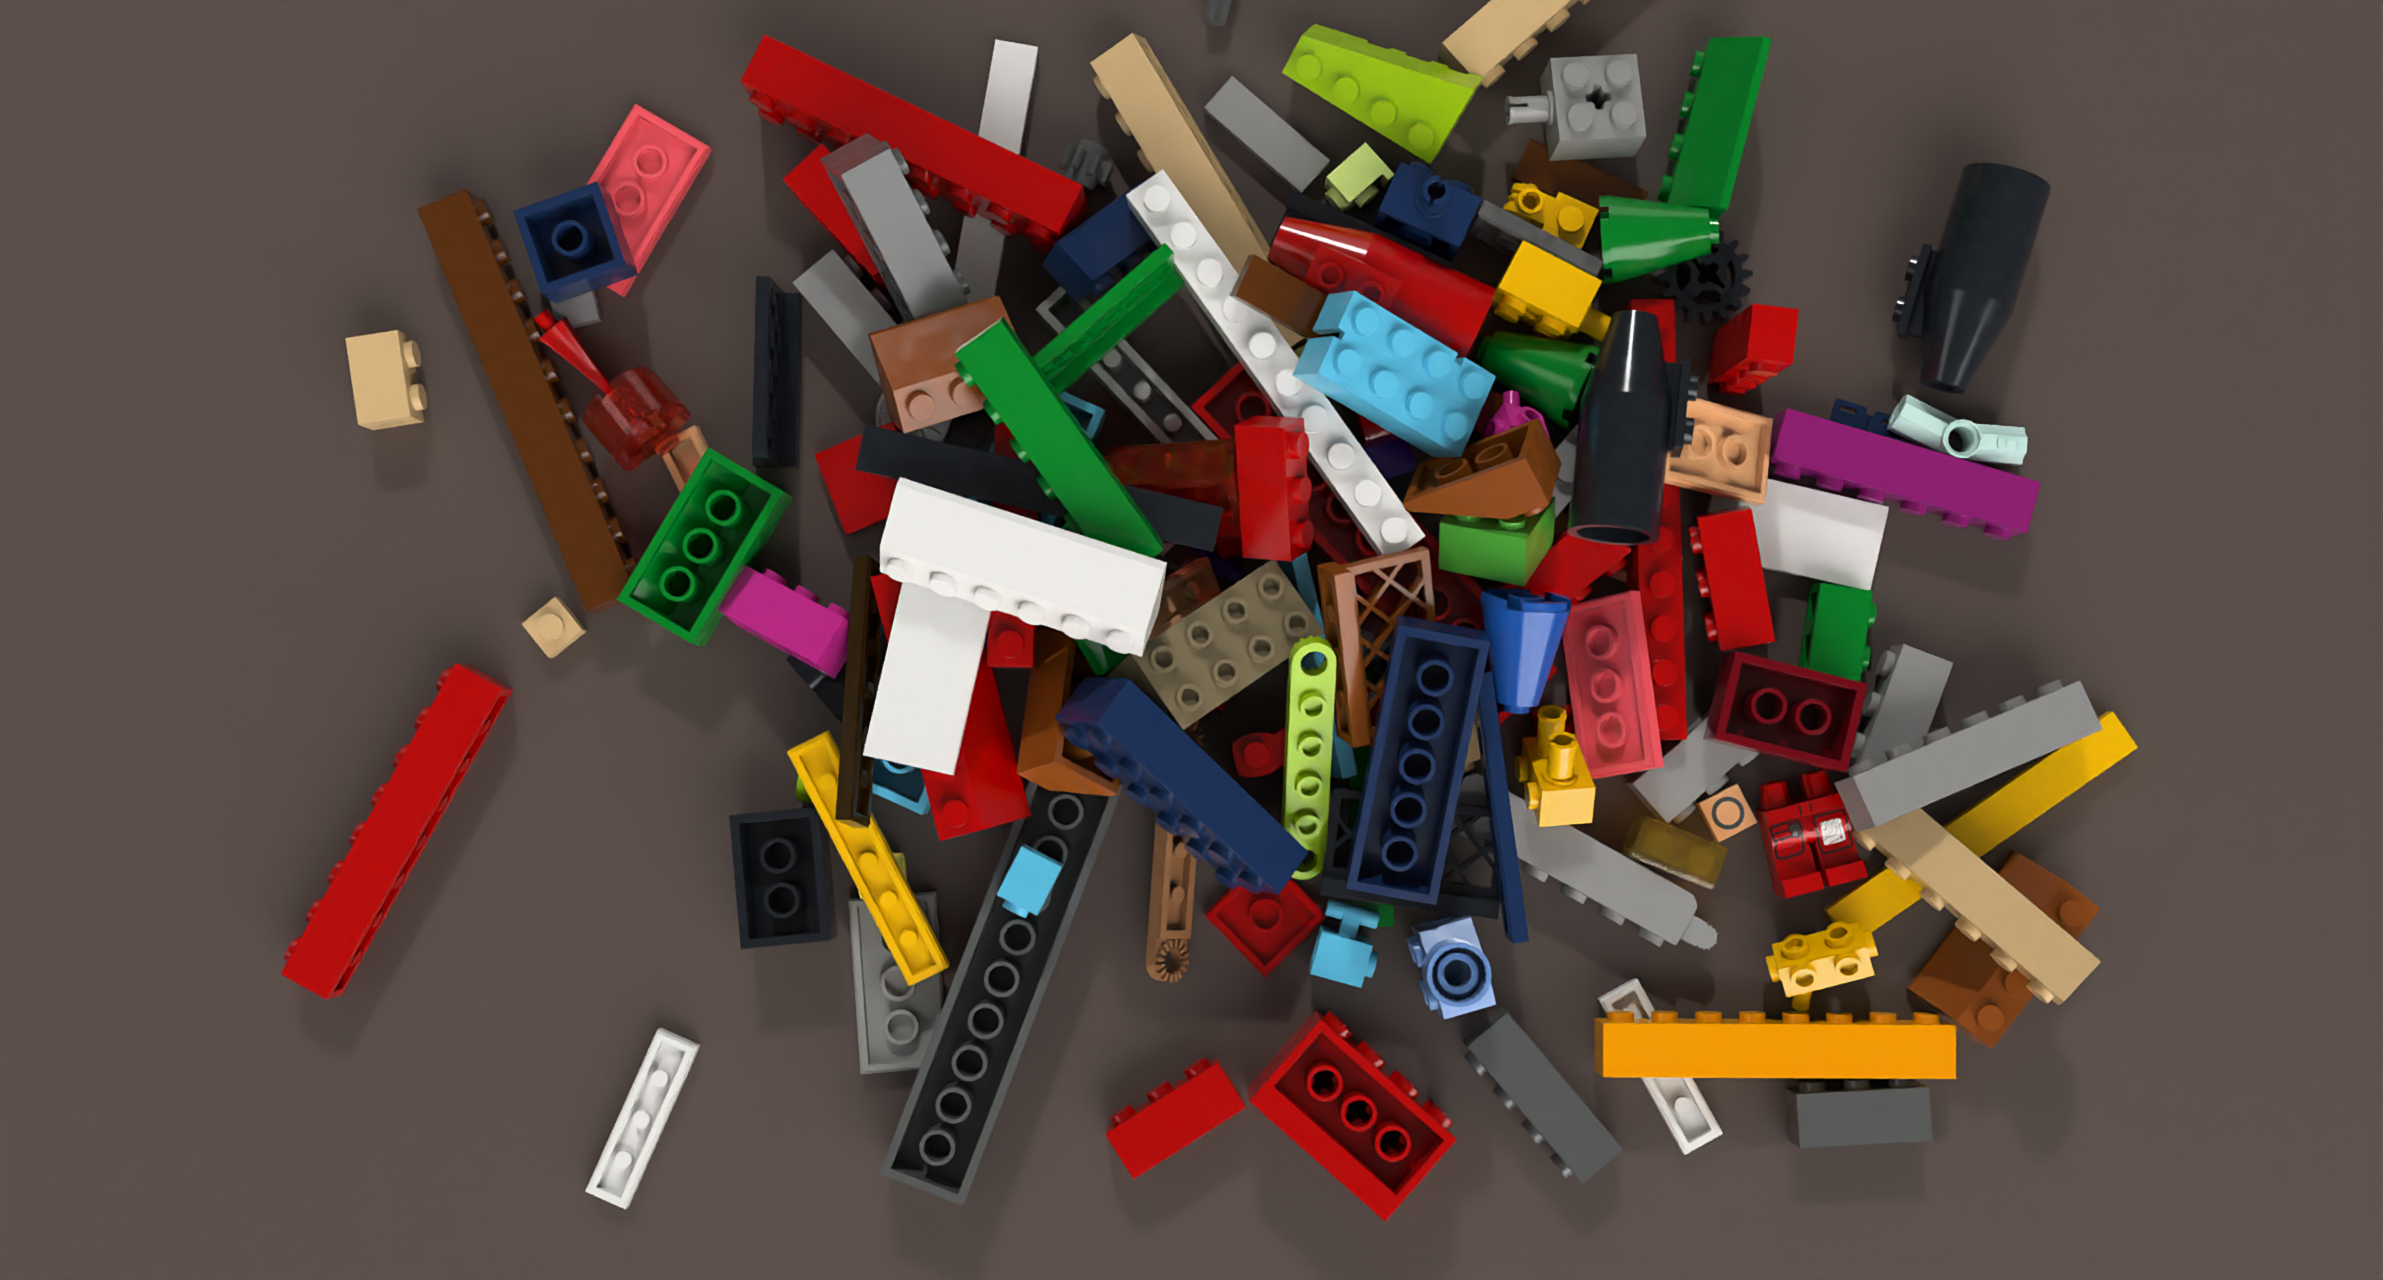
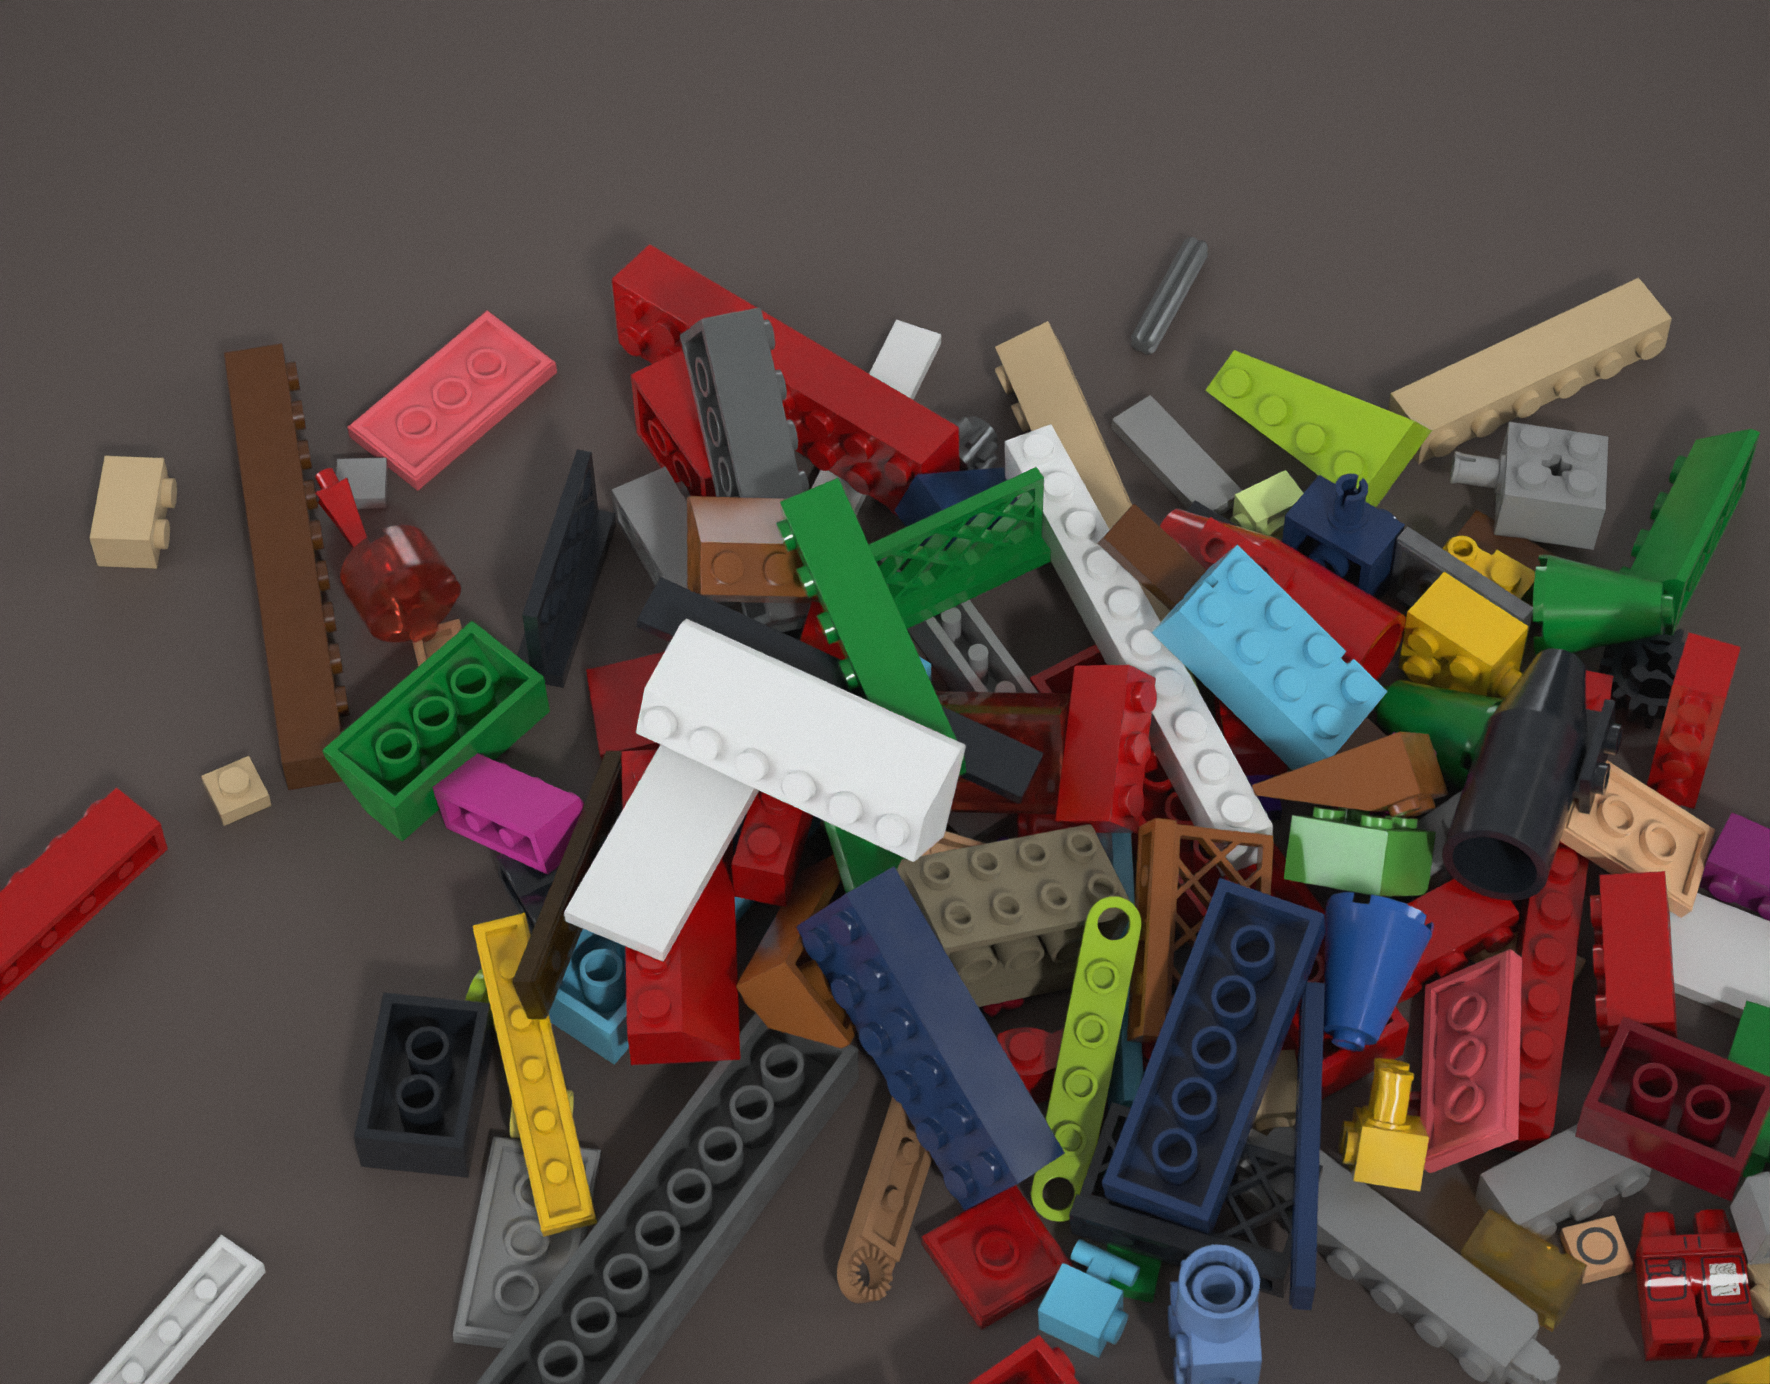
camera: 15 degrees right, 30 degrees down
dark blue brick [513,182,638,304] -> none
medium azure brick [997,844,1064,918] -> none

